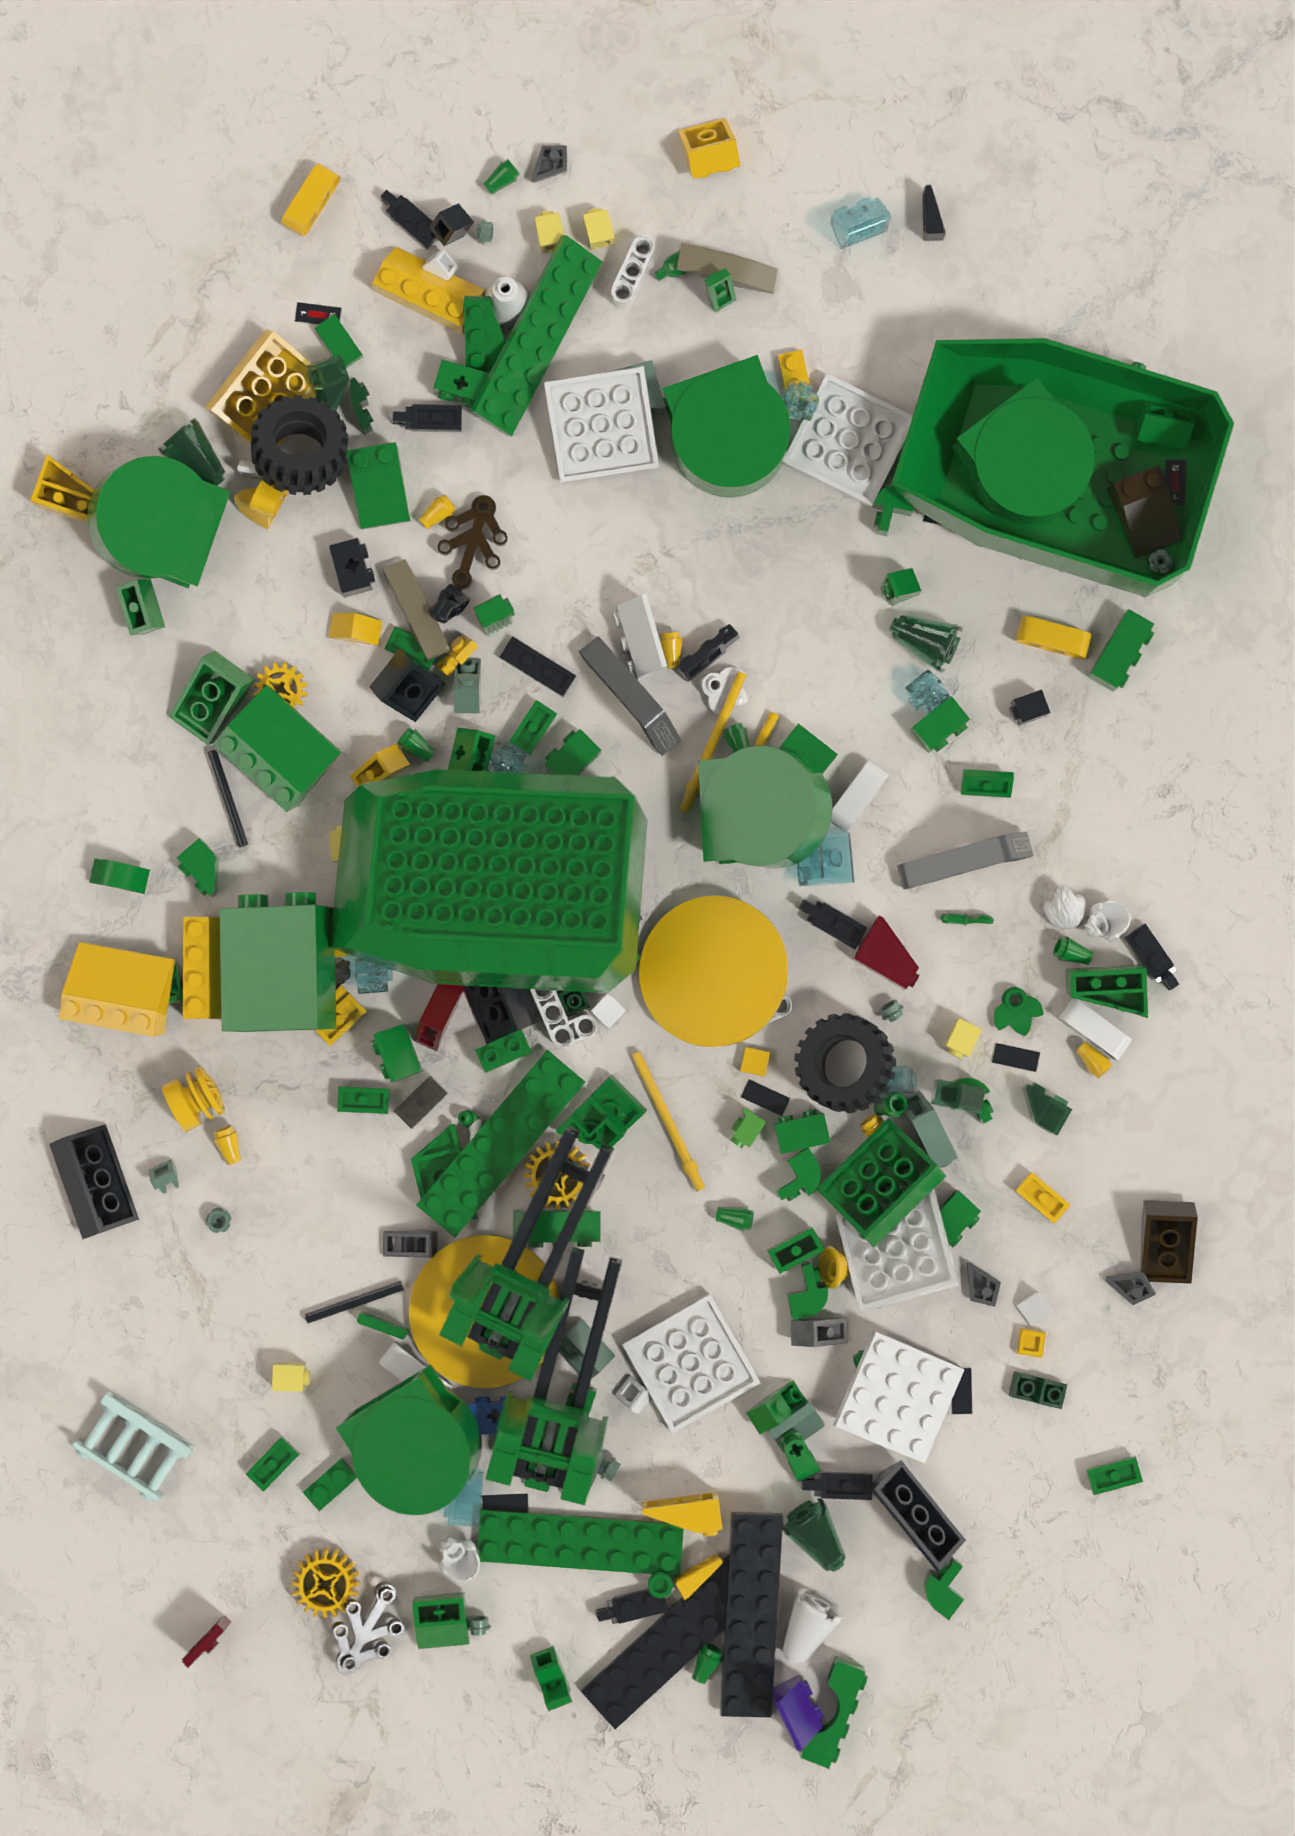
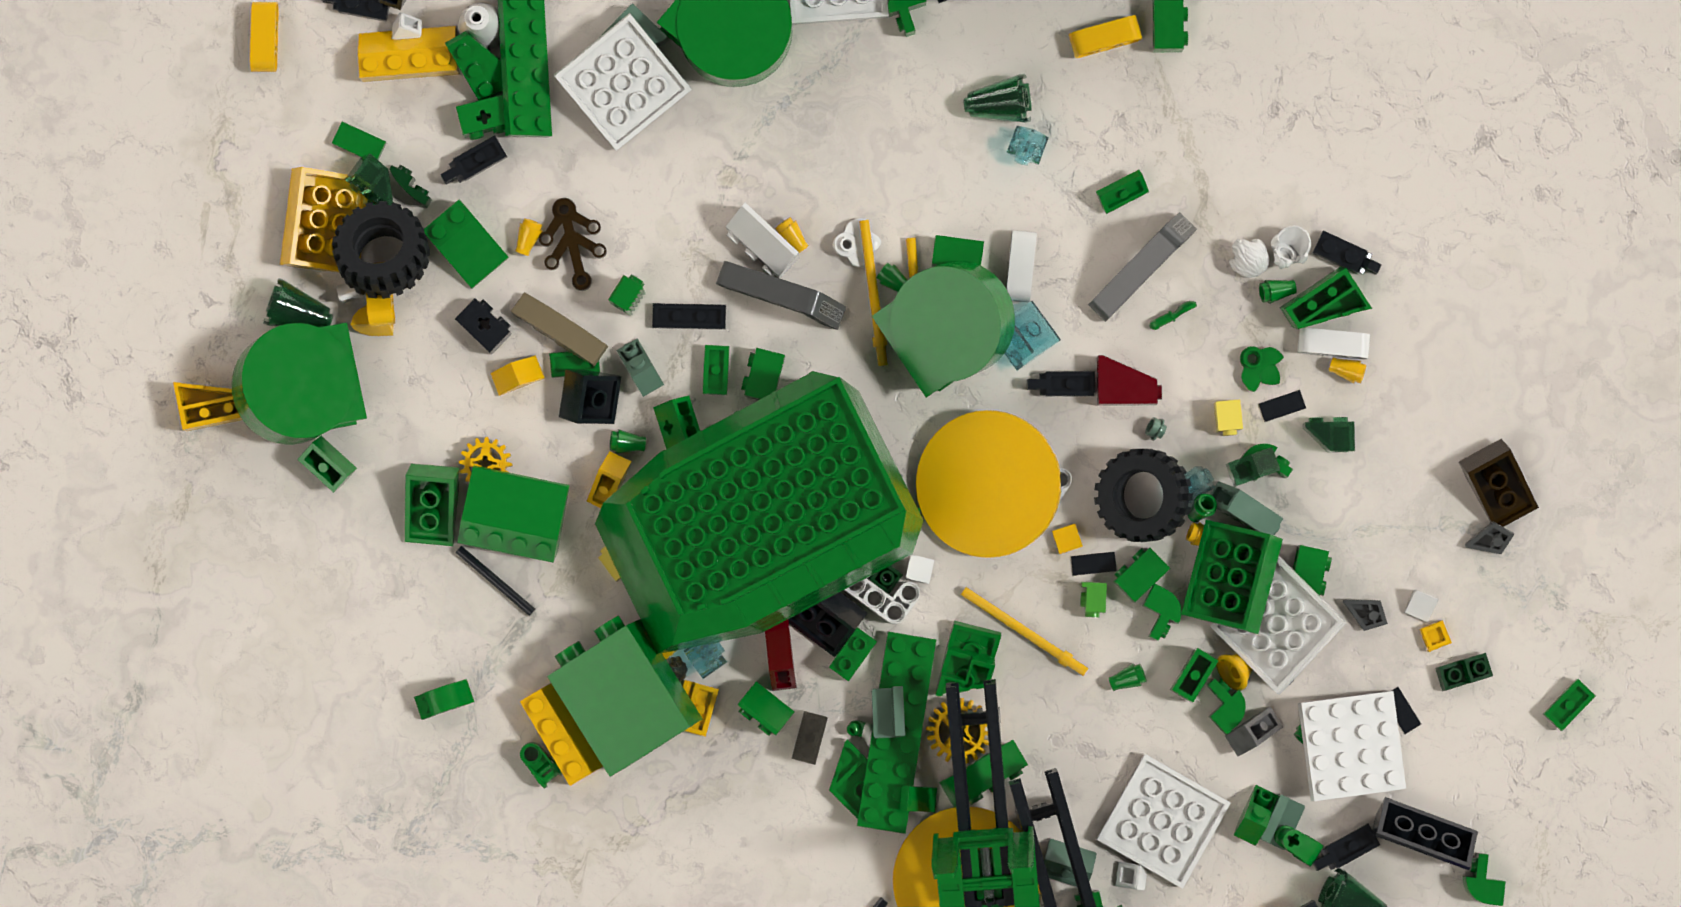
camera: 20 degrees left, 0 degrees up
yellow slope [58,942,175,1037] -> none
yellow wheel [161,1066,226,1132] -> none
green slope [176,838,219,897] -> none
yellow cone [213,1126,242,1165] -> none
black sticker [295,302,342,325] -> none
green plate [337,1087,390,1114] -> none
black slope [383,1231,438,1258] -> none
black piece [428,583,471,624] -> none
yellow plate [436,634,478,676] -> none
clear light blue brick [488,741,528,773] -> none
black hinge [677,624,740,682] -> none
green slope [881,568,922,606] -> none
green brick [910,696,970,753] -> none
black brick [1009,689,1051,726] -> none
yellow plate [1015,1172,1071,1224] -> none
none -> sand green panel [871,686,905,738]
none -> green tile [900,785,937,813]

